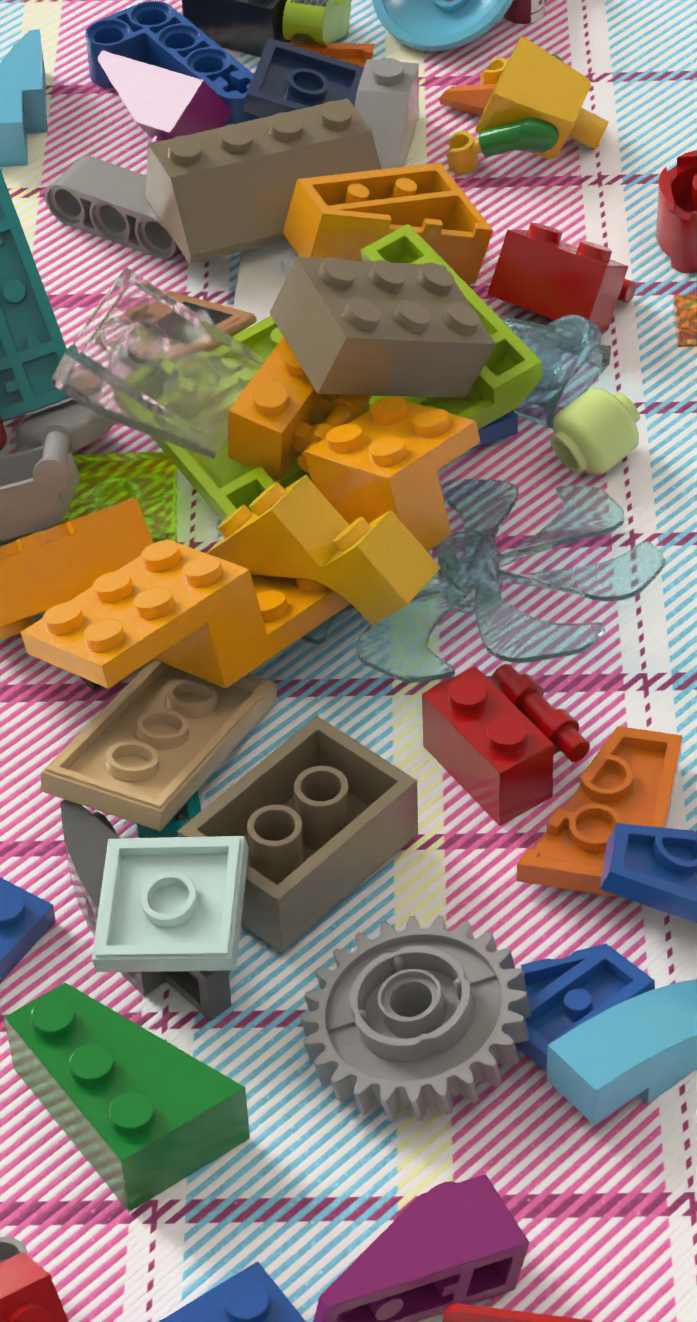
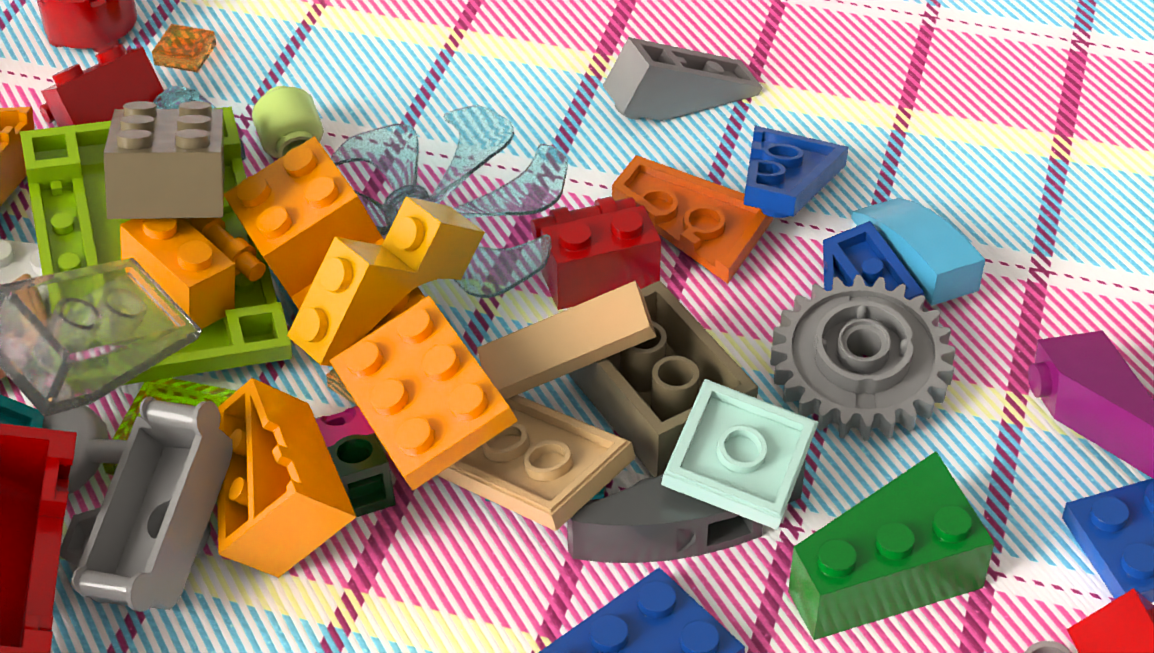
camera: 75 degrees left, 0 degrees up
none -> tan tile [477,281,657,400]

